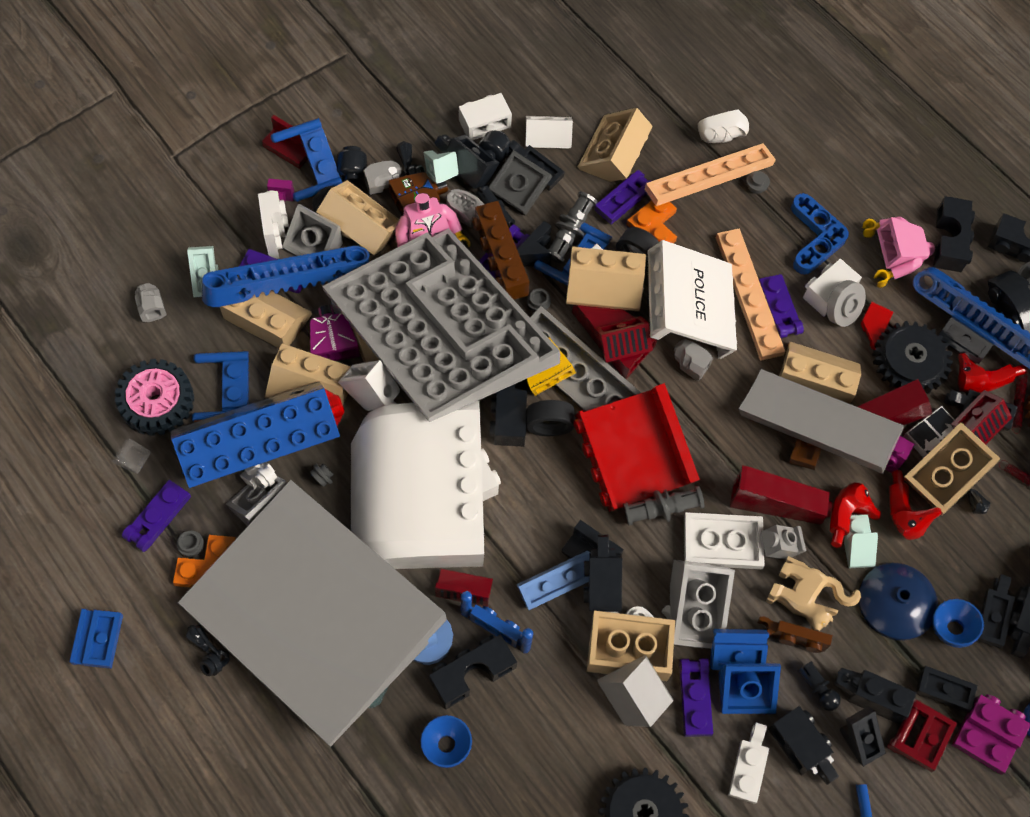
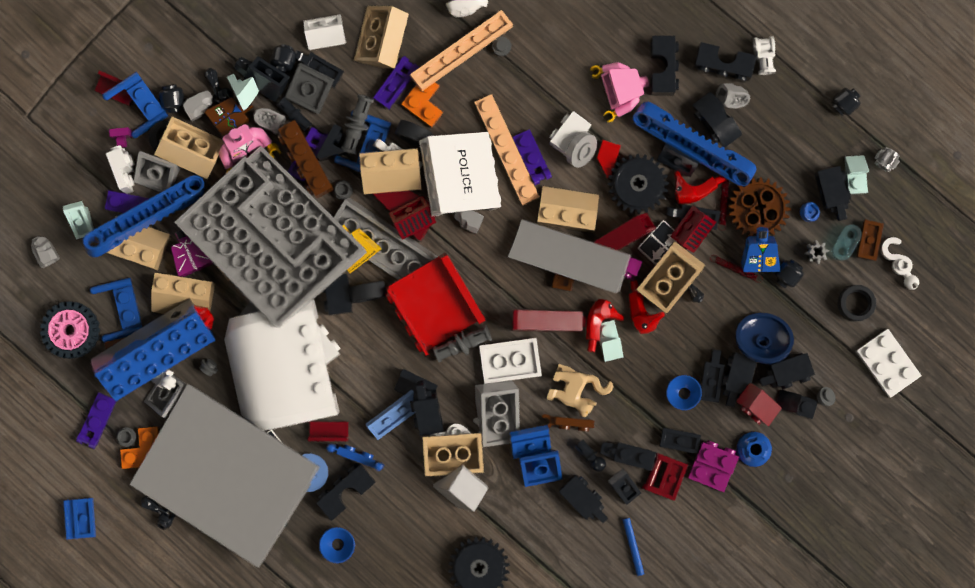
camera: 10 degrees left, 20 degrees up
clear slope [112,438,151,474] -> none
white torso [338,360,400,411] -> none
white brick [459,93,512,140] -> none
dark purple plate [679,658,713,737] -> none
white plate [728,723,769,804] -> none
light grey brick [761,525,806,559] -> none
blue beam [791,193,849,275] -> none
dark blue dish [859,563,938,641] -> none

